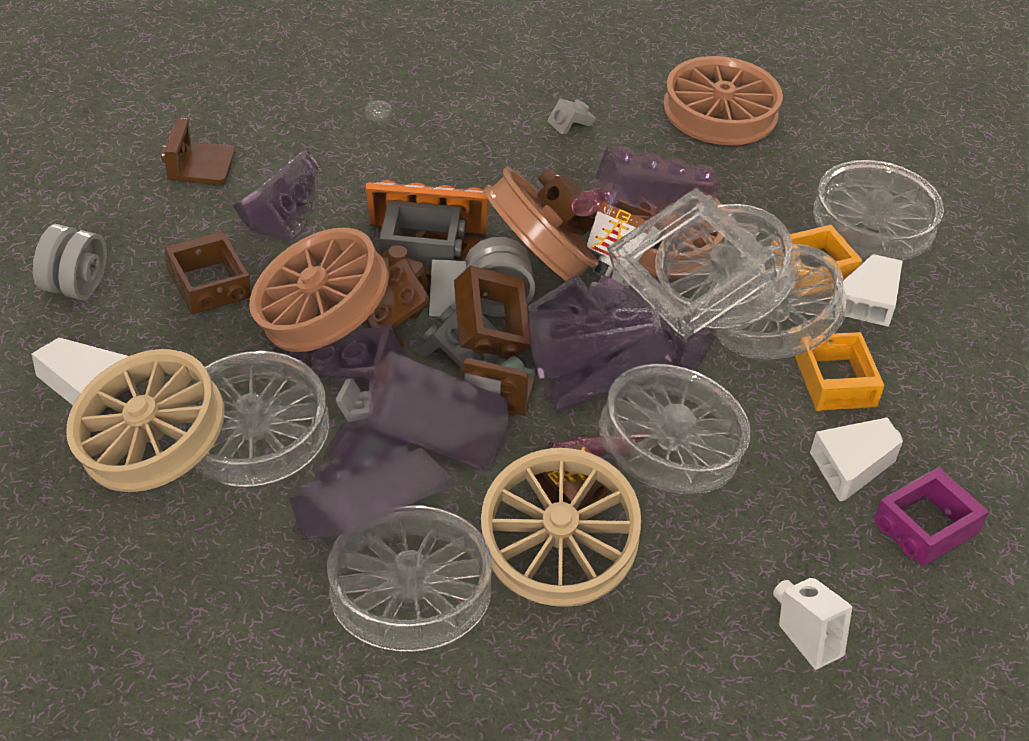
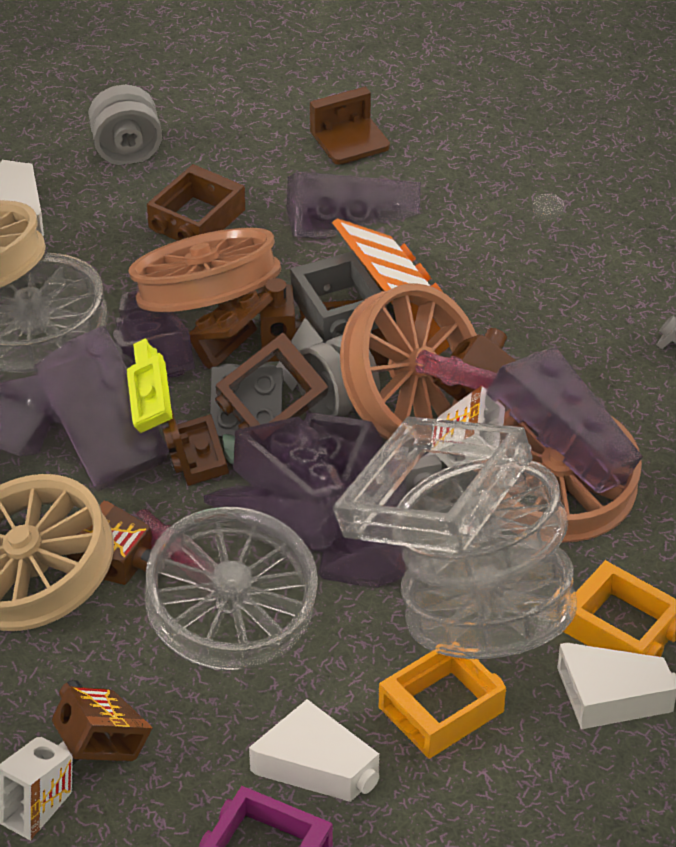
camera: 65 degrees right, 0 degrees up
none -> reddish brown torso [52,680,153,761]
none -> neon yellow hinge [127,338,173,433]

